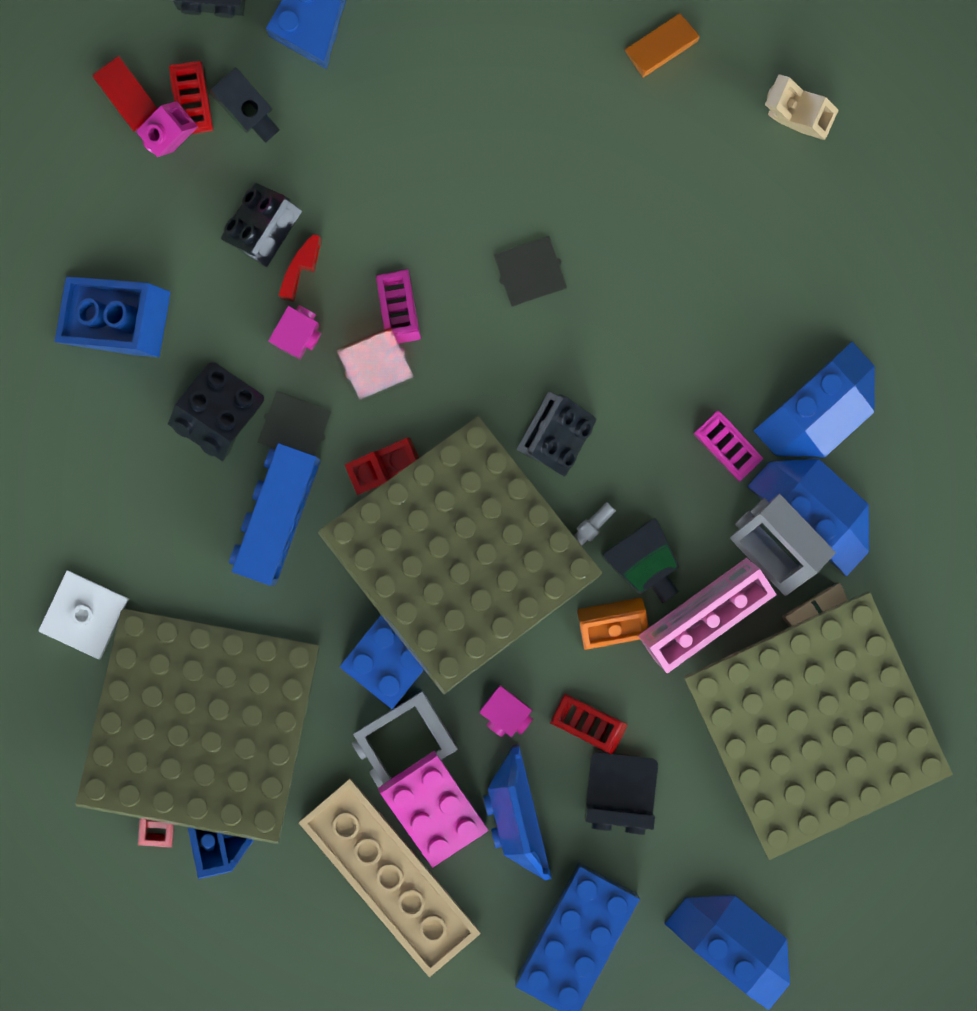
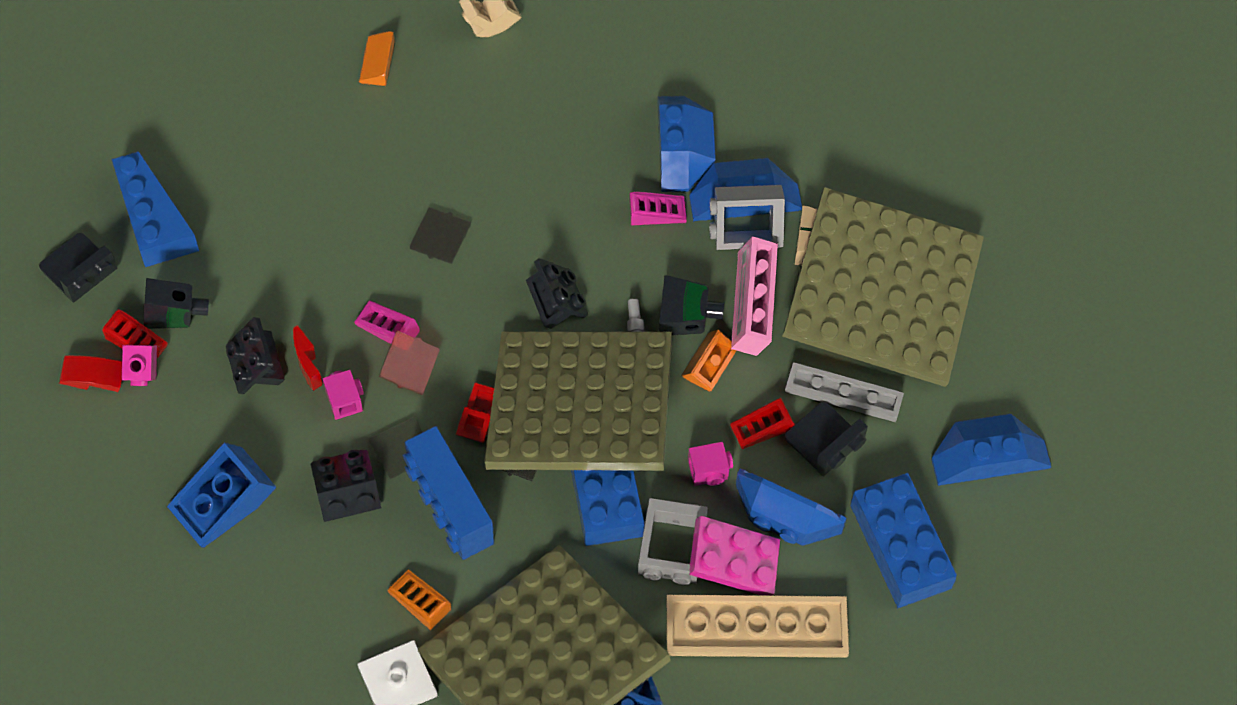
camera: 50 degrees left, 25 degrees down
none -> orange slope [388,569,451,630]
none -> light grey plate [785,362,904,422]

